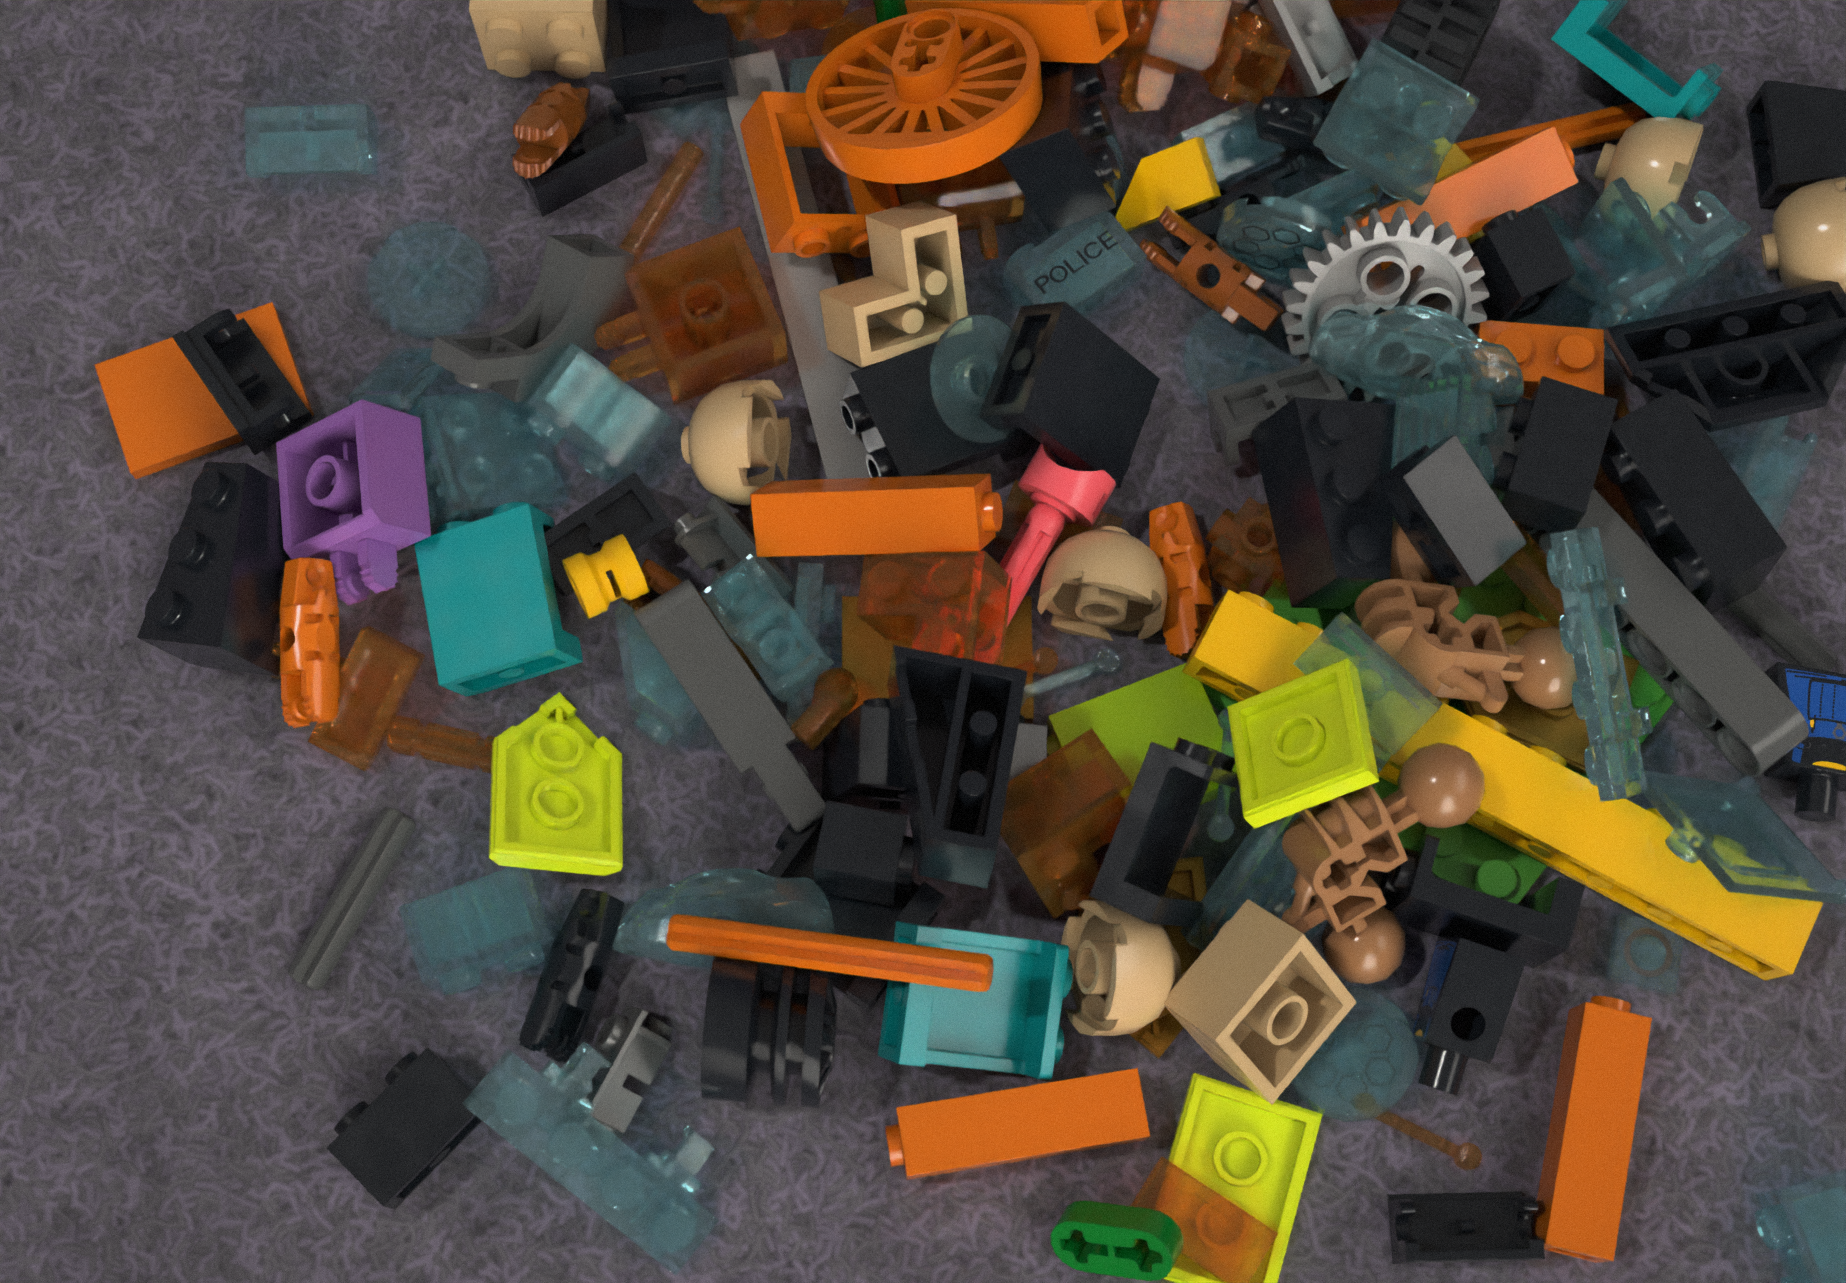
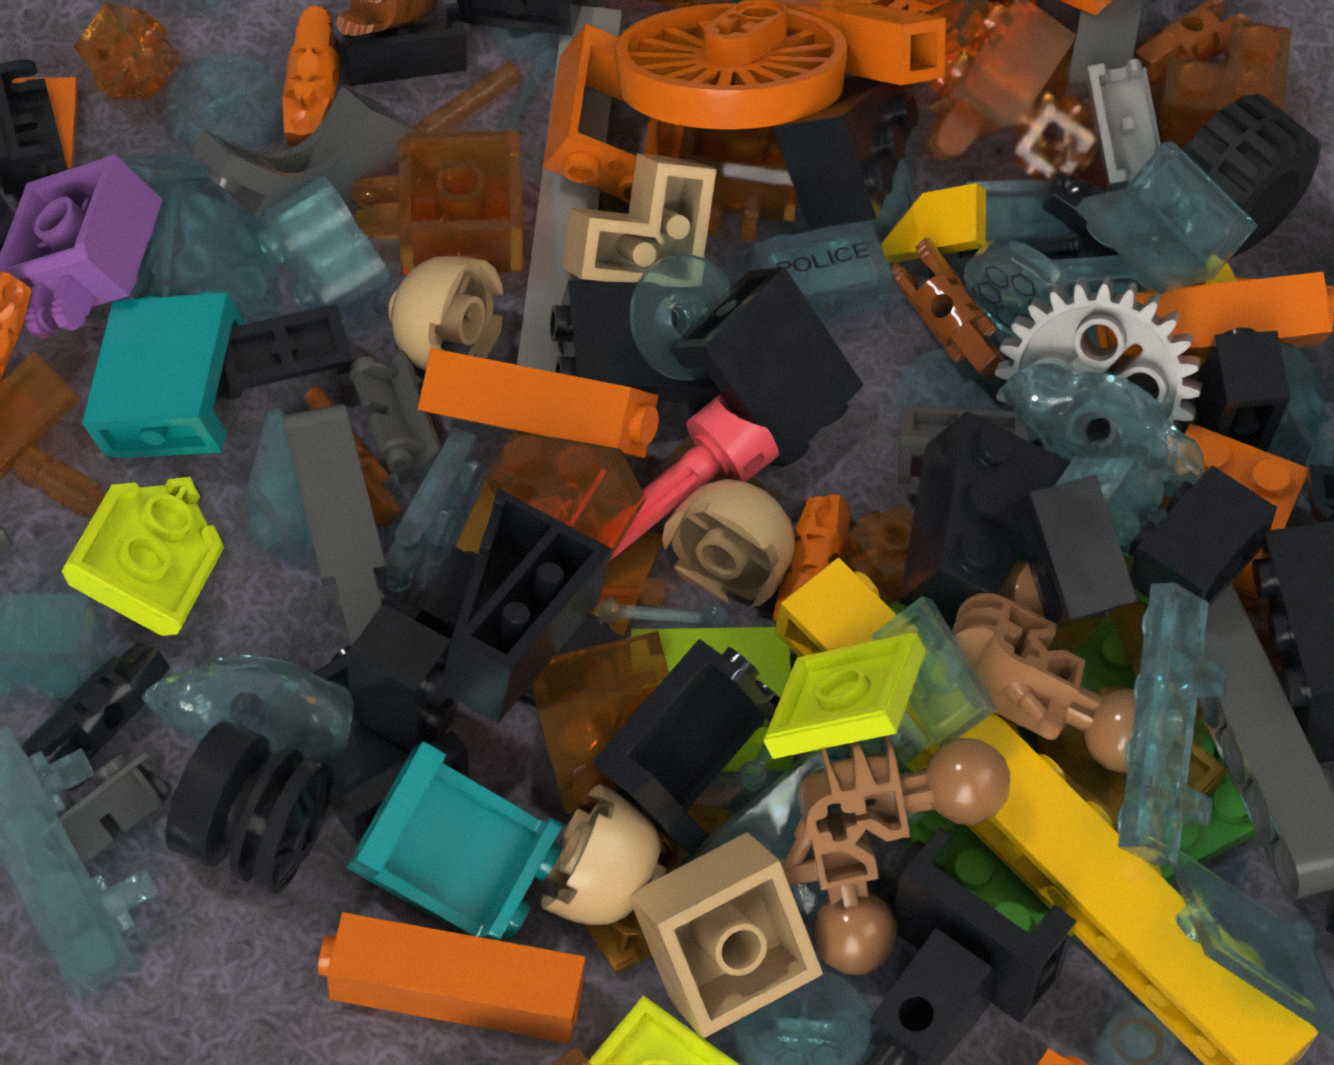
camera: 20 degrees right, 15 degrees down
yellow wheel [562,534,649,619] -> none
orange axle [666,914,994,992] -> none
clear light blue slope [700,554,834,703] -> none
clear orange arm [790,667,859,750] -> none
none -> clear orange brick [73,2,182,101]
none -> orange hinge [282,4,341,147]

